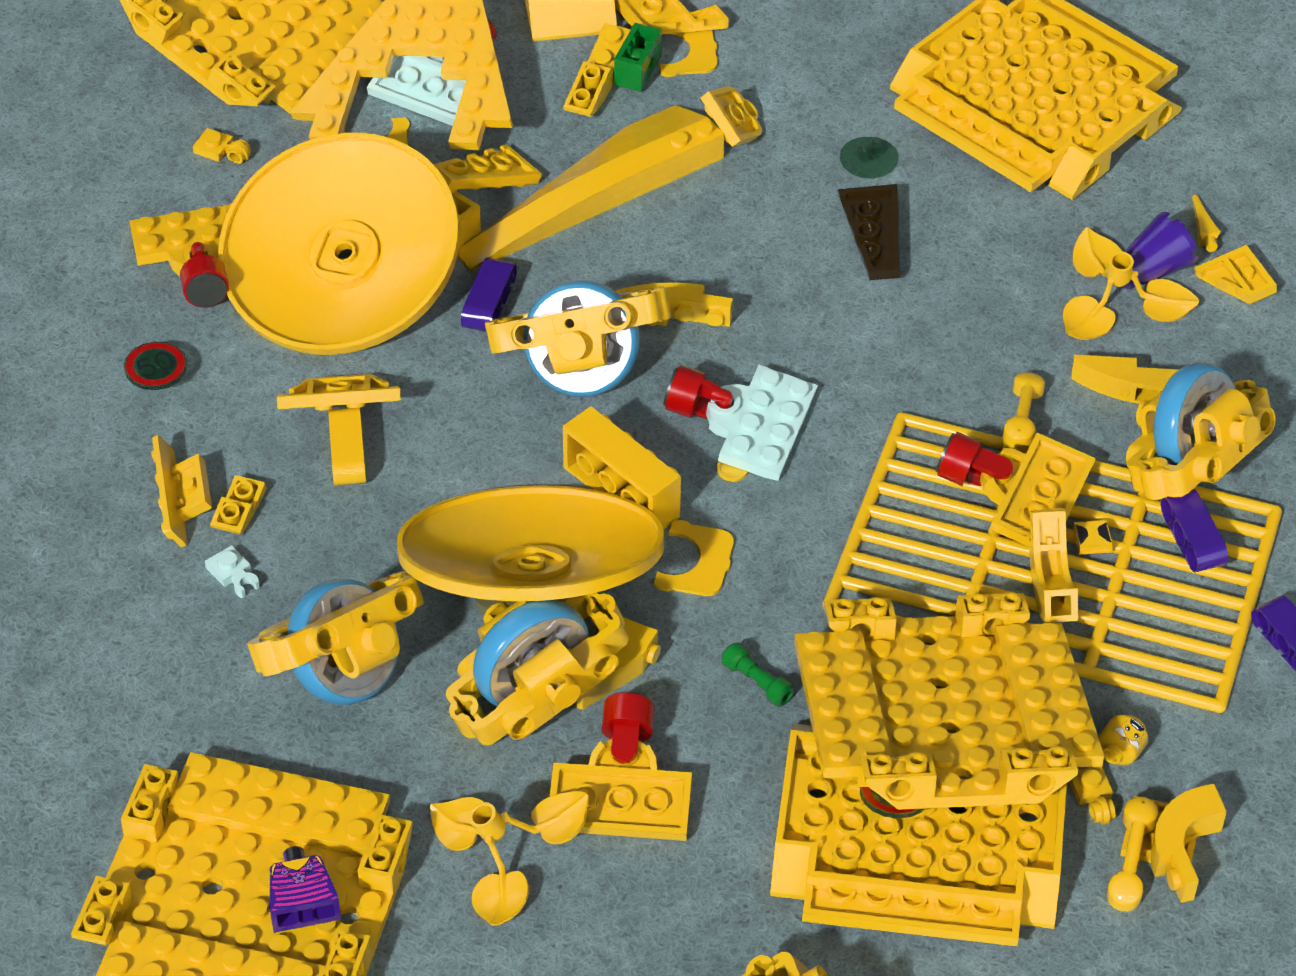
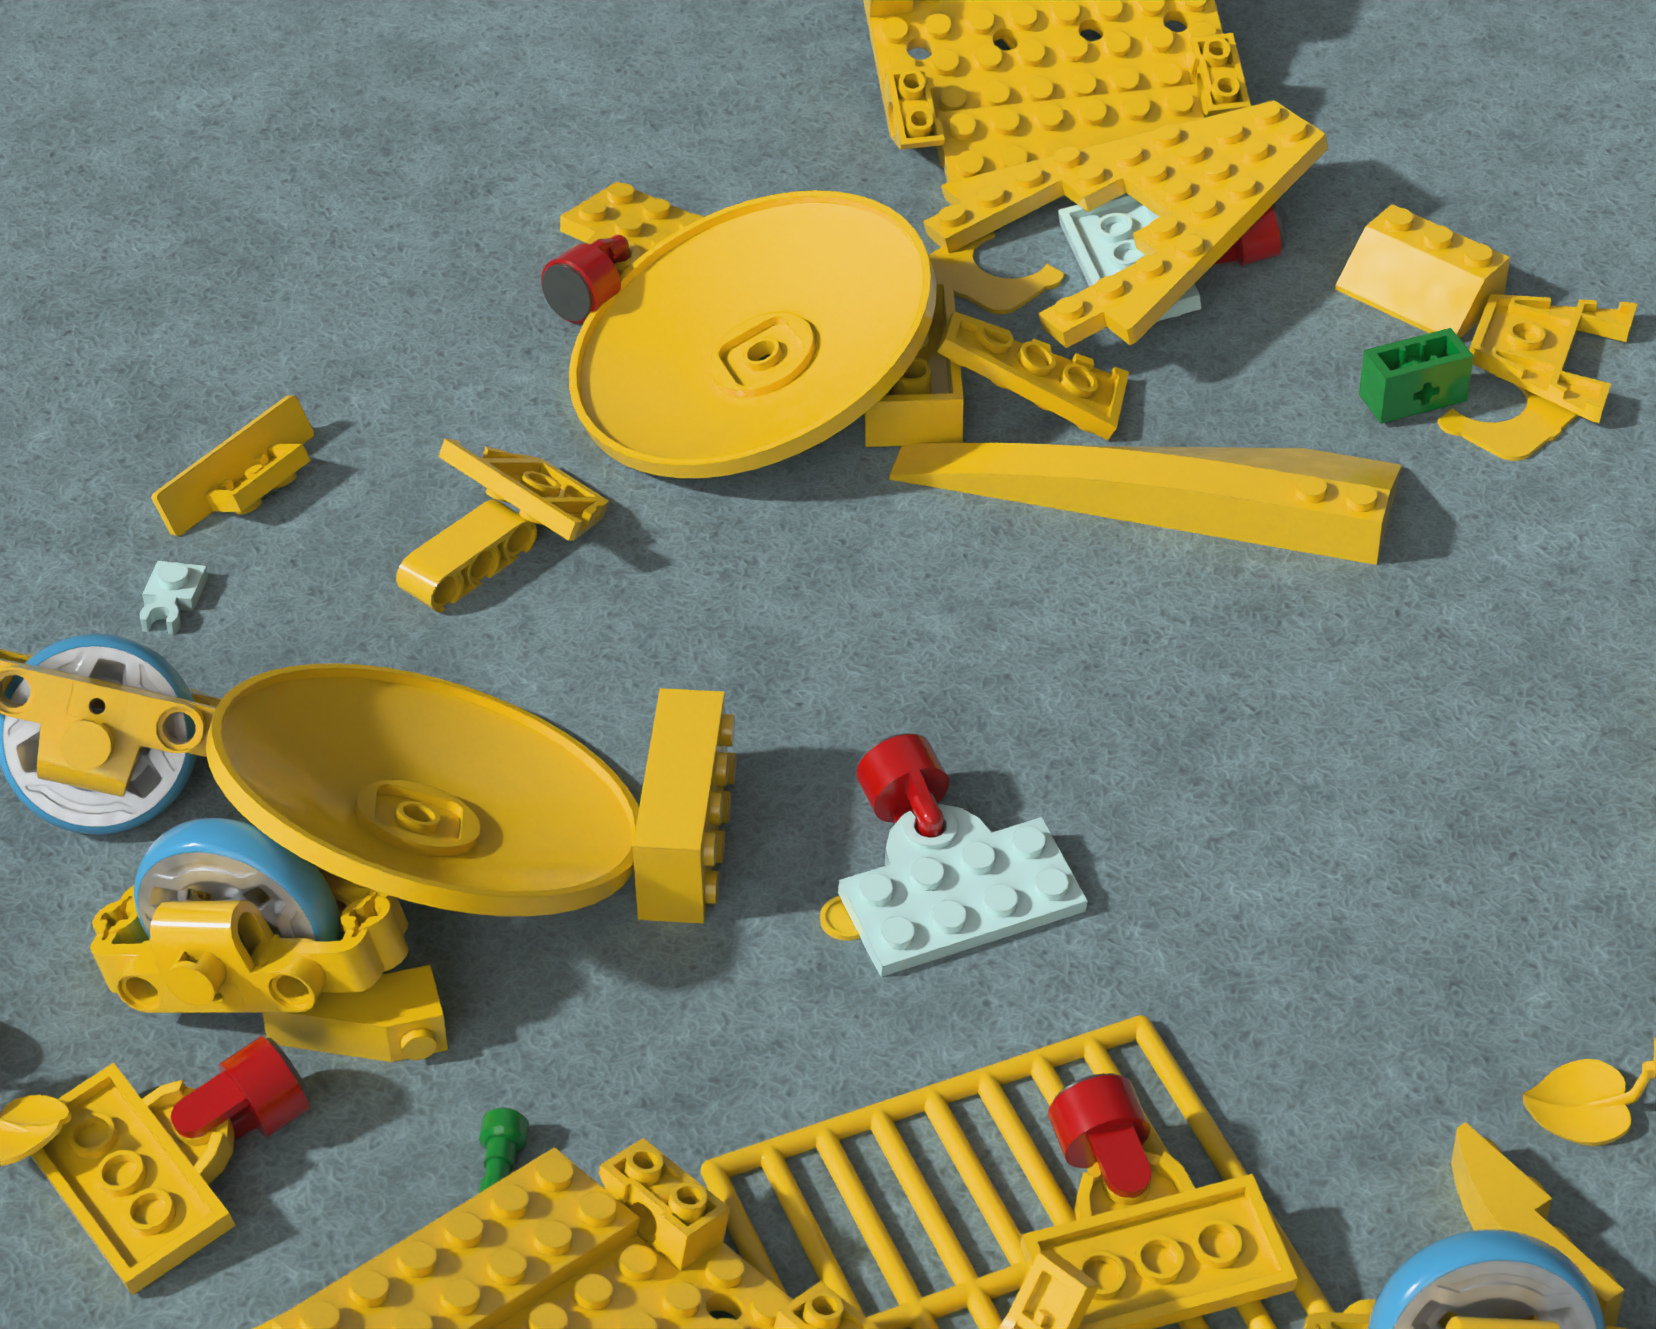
camera: 50 degrees right, 5 degrees down
piece [124,342,187,390] -> none
yellow plate [193,128,251,164] -> none
yellow slope [210,475,267,535] -> none
dark purple beam [461,257,517,332] -> none
piece [485,280,671,397] -> none
yellow slope [563,23,631,117] -> none
yellow slope [615,282,733,327] -> none
yellow piece [653,520,734,596] -> none
yellow plate [700,86,762,147] -> none
dark brown wing [838,184,900,280] -> none
clear green piece [840,137,898,179] -> none
yellow piece [1002,372,1045,454] -> none

